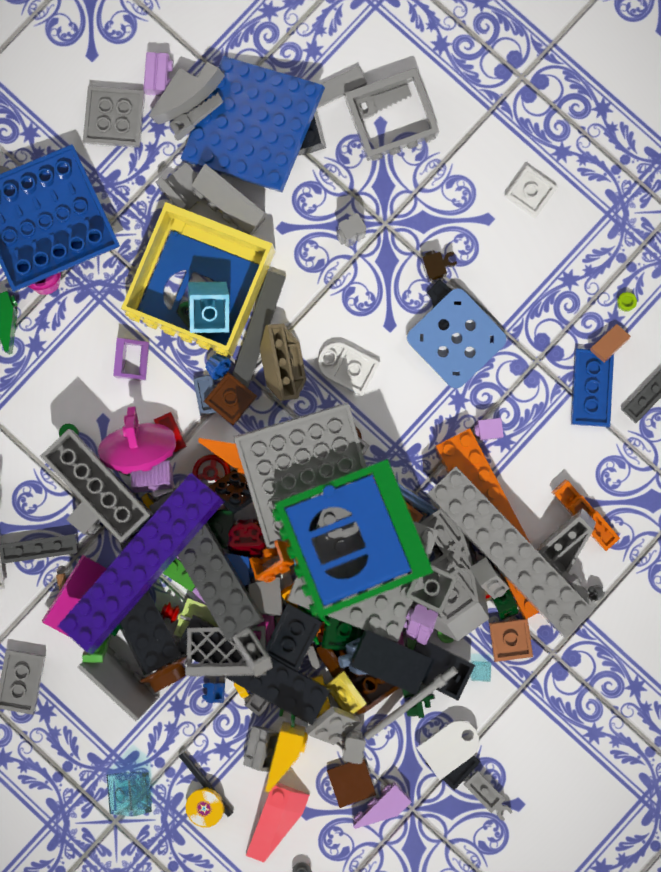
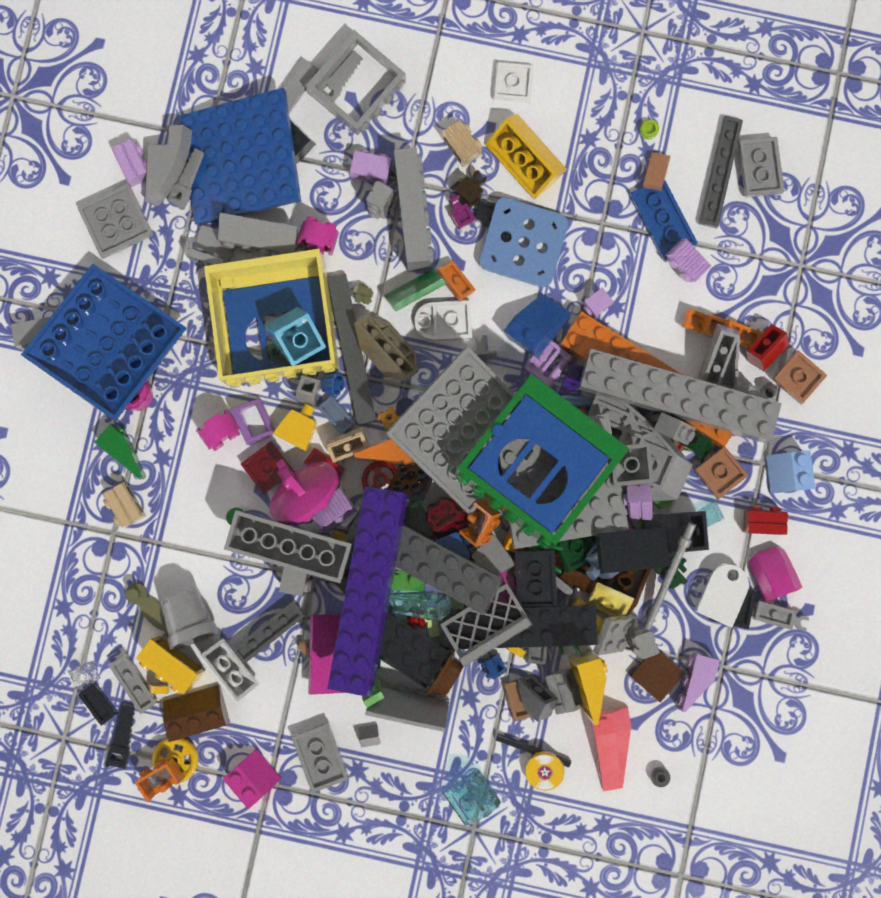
camera: 35 degrees left, 0 degrees up
reddish brown tile [204,372,258,426] -> none
light grey brick [233,627,273,677] -> none
none -> dark pink brick [195,409,240,451]
none -> dark red plate [241,441,295,495]
none -> yellow torso [273,403,317,452]
none -> dark pink brick [296,216,339,256]
none -> light grey brick [296,375,321,406]
none -> tan brick [326,427,369,463]
none -> lavender brick [350,150,392,186]
none -> olive plant [351,283,374,305]
none -> light grey slope [358,724,381,748]
none -> light orange plate [378,407,400,430]
none -> green tile [384,268,446,311]
none -> clear light blue slope [390,591,452,622]
none -> light grey brick [394,147,433,272]
none -> dark blue tile [396,398,414,416]
none -> orange plate [437,260,476,302]
none -> tan brick [442,120,482,167]
none -> magenta plate [448,194,476,230]
none -> light grey bracket [474,335,497,361]
none -> yellow slope [485,114,567,200]
none -> blue slope [503,294,572,359]
none -> medium nougat tile [504,678,532,722]
none -> dark grey slope [517,674,558,722]
none -> lavender plate [524,341,574,388]
none -> dark purple tile [558,362,584,396]
none -> lavender brick [665,239,711,283]
none -> red brick [743,506,788,535]
none -> red brick [746,324,789,372]
none -> dark pink slope [748,546,803,601]
none -> light blue slope [765,450,816,494]
none -> nougat plate [772,350,827,404]

